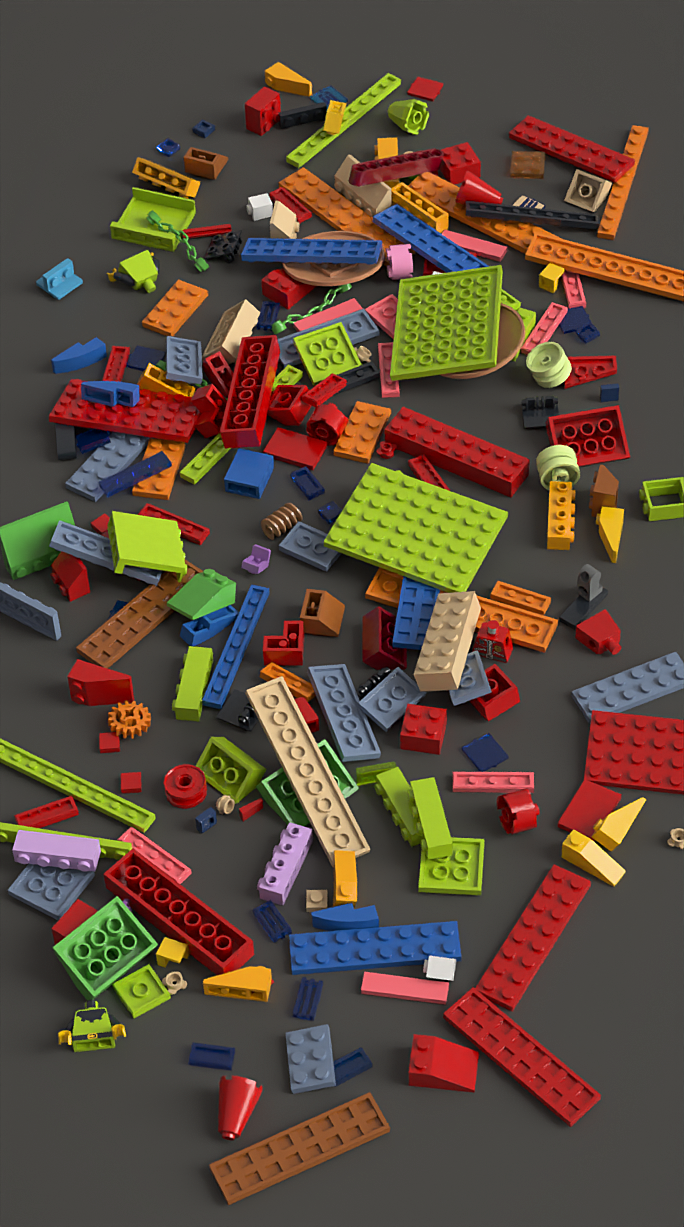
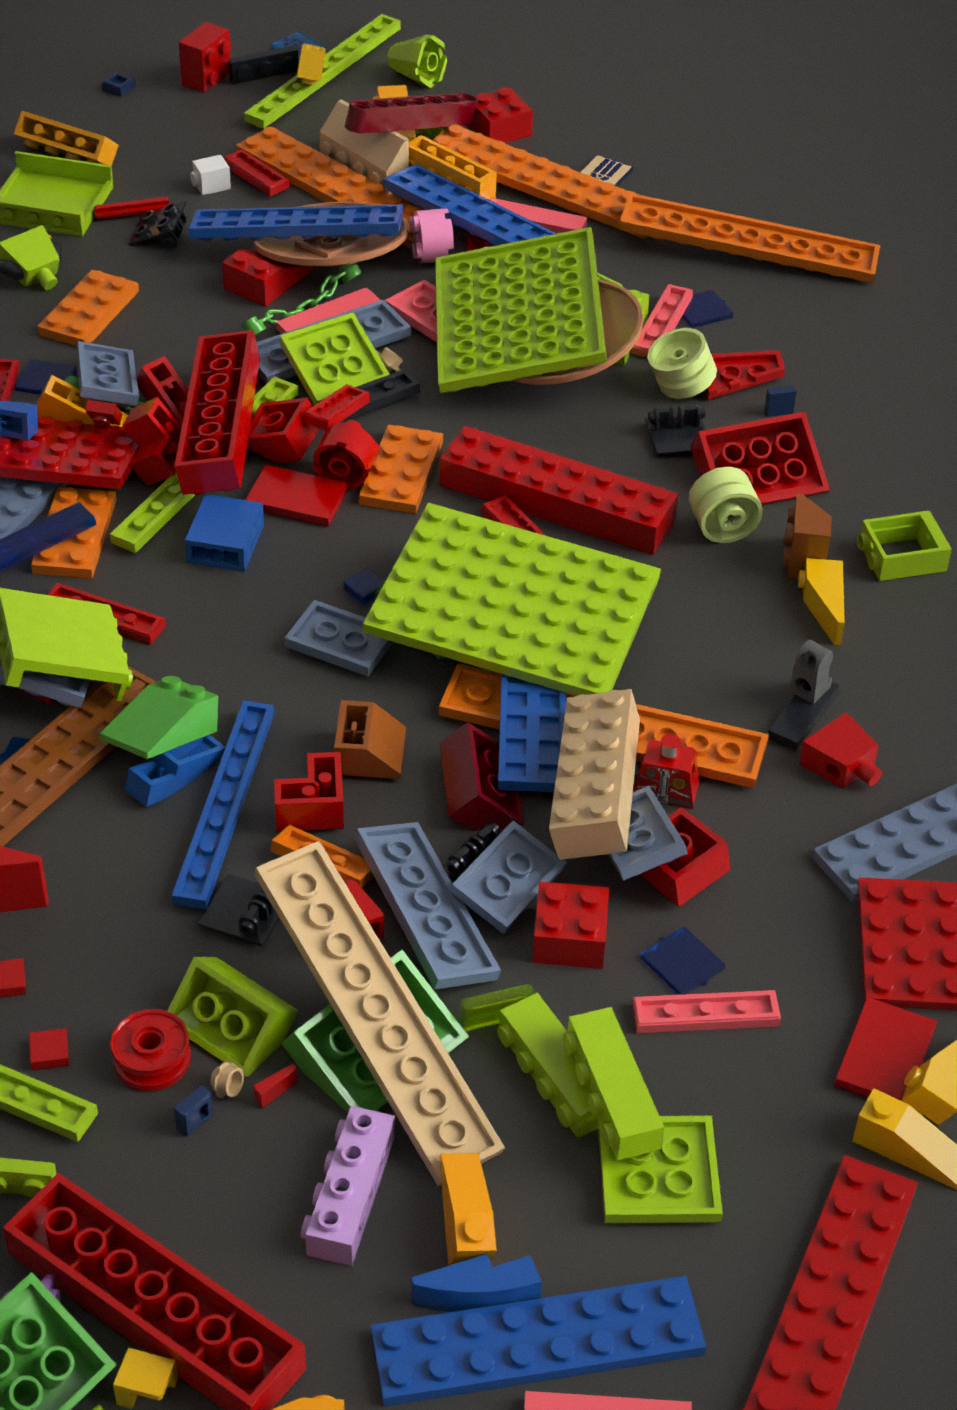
camera: 10 degrees left, 5 degrees down
orange gear [108,701,151,739] -> none
coral tile [117,826,192,884] -> none
bright green piece [146,210,210,272] -> none
clear blue tile [157,138,180,157] -> none
lime brick [172,646,213,722] -> none
dark orange slope [184,147,228,180] -> none
tan slope [202,299,260,365] -> none
medium lavender bracket [241,544,271,574] -> none
clear blue tile [253,900,292,943] -> none
clear blue tile [257,301,280,331] -> none
medium nougat piece [261,503,303,540] -> none
light orange slope [265,62,312,97] -> none
tan slope [270,201,299,239] -> none
clear blue tile [290,466,325,500] -> none
tan plate [306,890,328,912] -> none
red plate [376,441,397,459] -> none
coral tile [378,343,400,398] -> none
red piece [407,77,443,101] -> none
white brick [423,956,456,981] -> none
red cone [455,171,504,205] -> none
black plate [464,201,600,230] -> none
orange plate [490,581,551,615] -> none
red brick [497,788,540,834] -> none
red plate [509,115,635,183] -> none
clear orange plate [511,151,545,179] -> none
yellow panel [539,263,564,293] -> none
light orange brick [547,481,576,550] -> none
coral tile [561,270,586,309] -> none
tan slope [564,169,612,212] -> none
clear blue tile [575,321,600,344] -> none
orange plate [597,125,648,240] -> none
none -> red plate [85,400,123,426]

